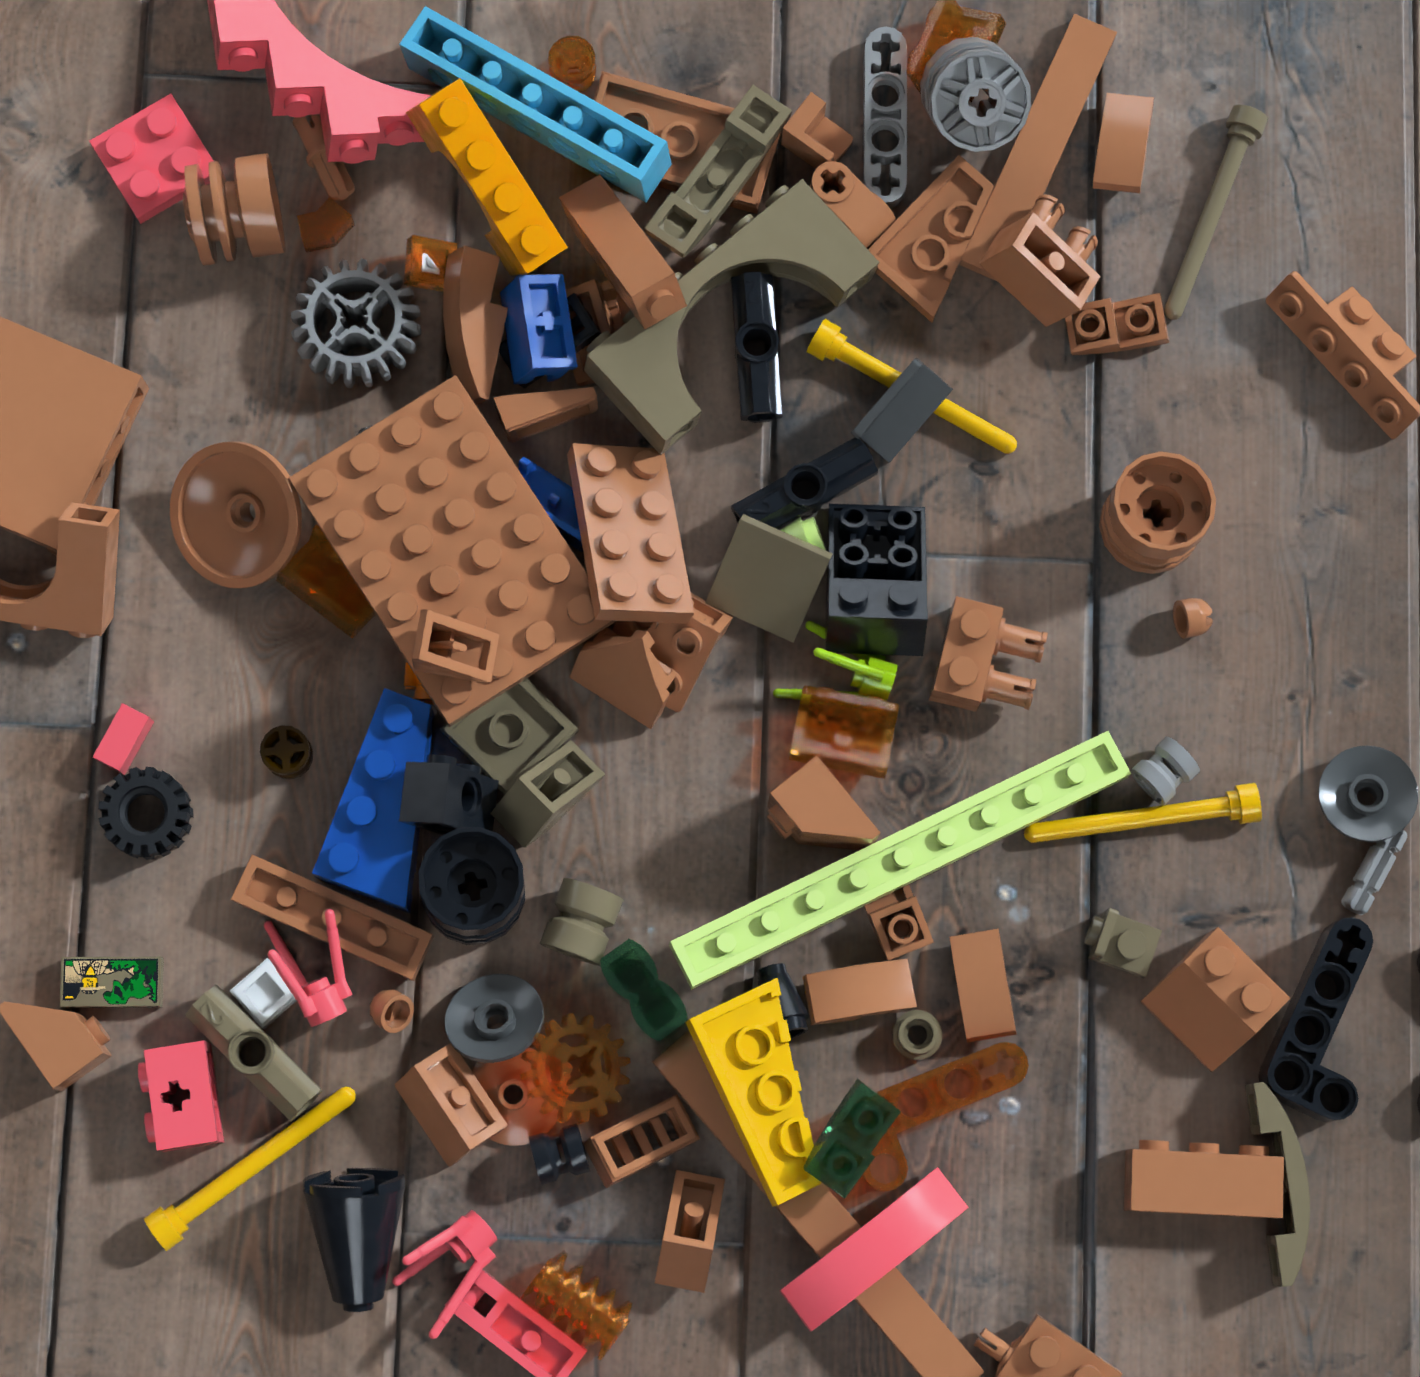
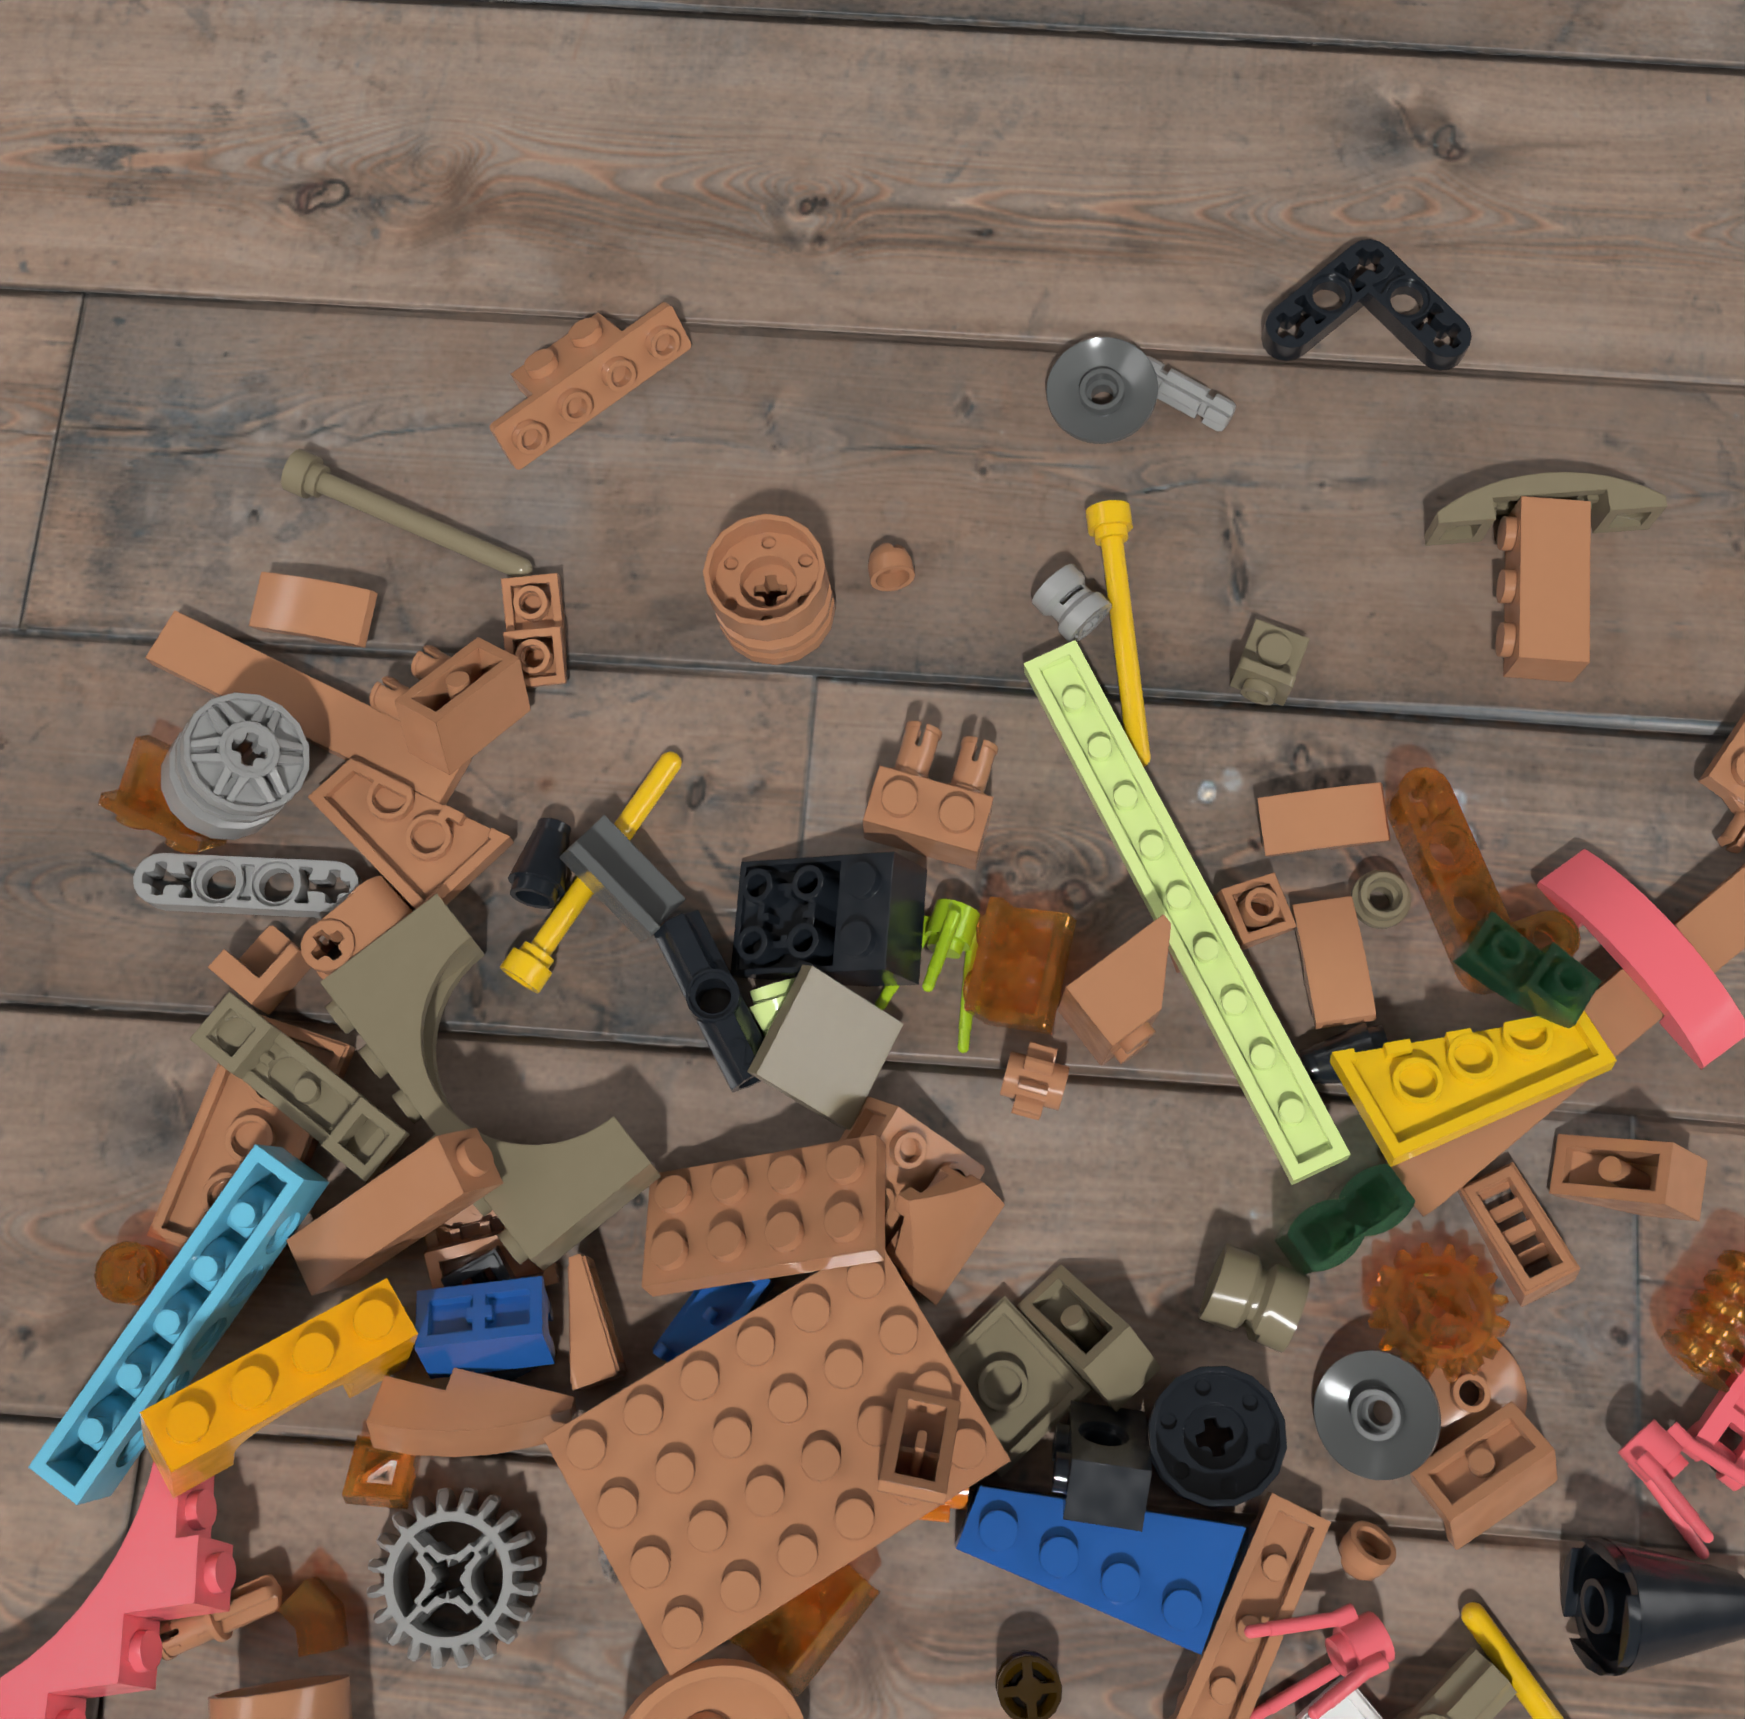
camera: 80 degrees left, 5 degrees down
black wheel [529,1123,590,1185] -> none
black piece [731,272,783,423] -> none
nougat slope [1140,927,1291,1072] -> none
black beam [1258,917,1373,1122] -> none
none -> black cone [508,818,571,909]
none -> nougat gear [1000,1041,1070,1120]

